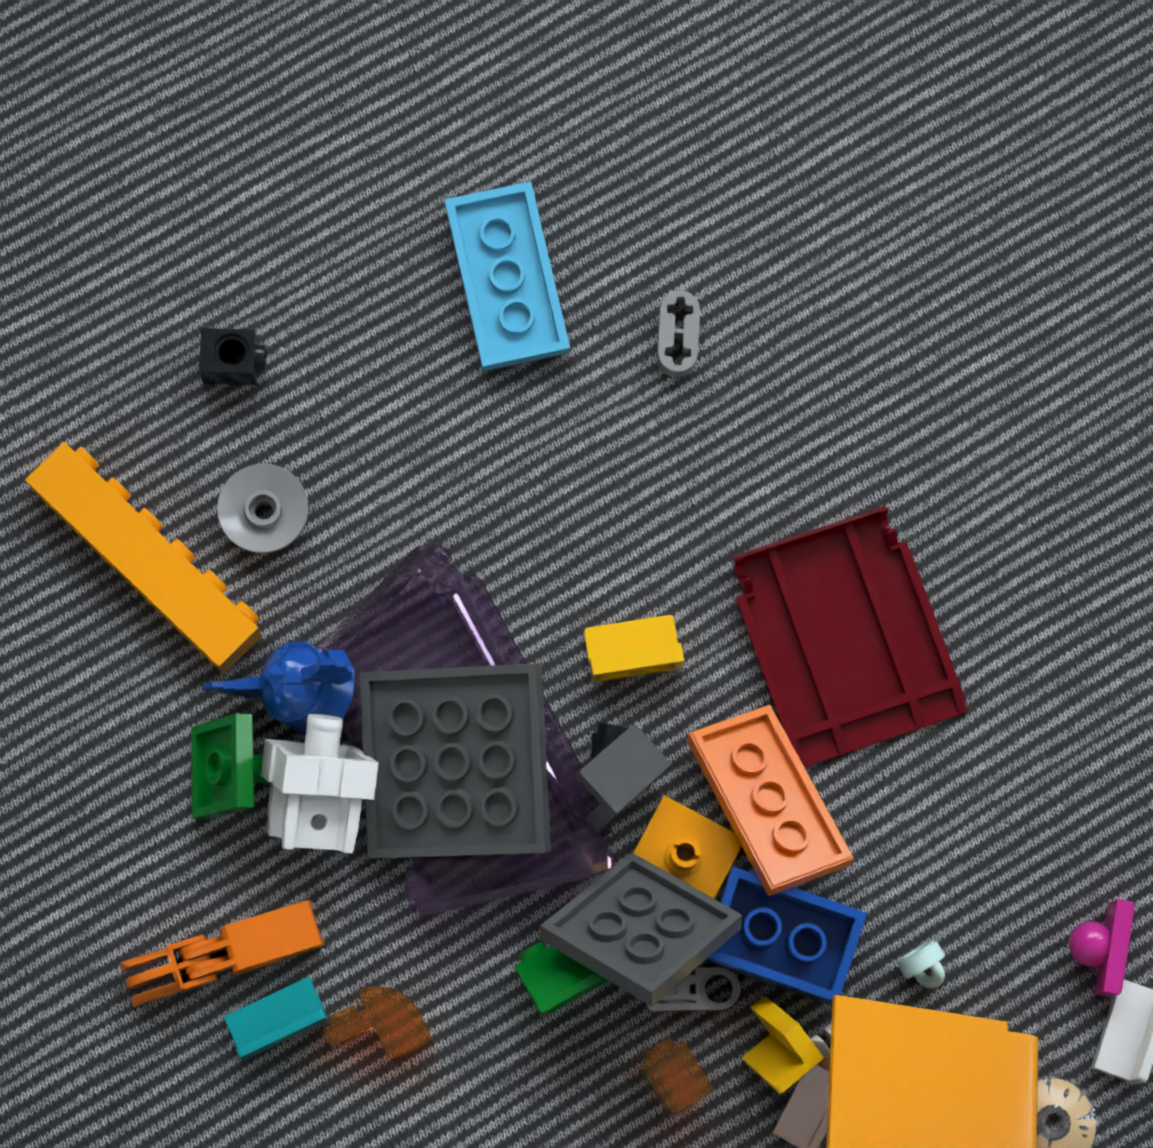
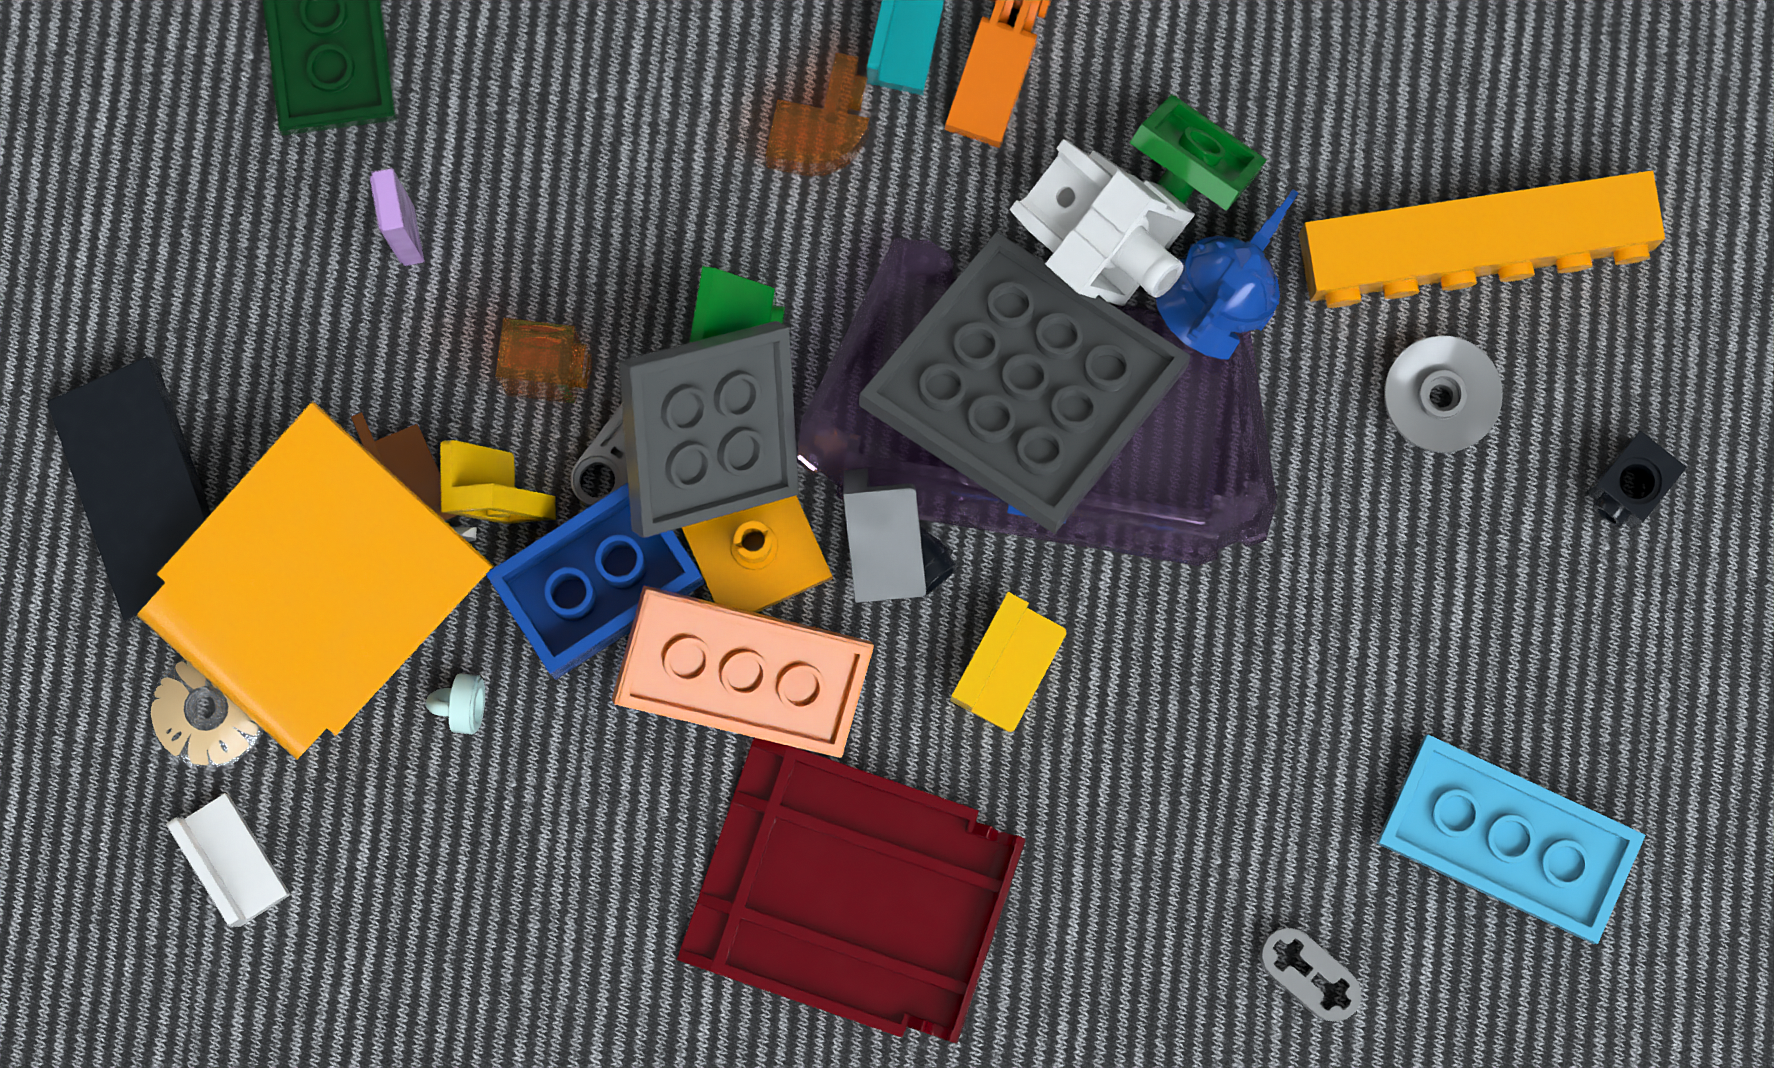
camera: 130 degrees right, 5 degrees up
dark pink tile [1069,899,1135,997] -> none

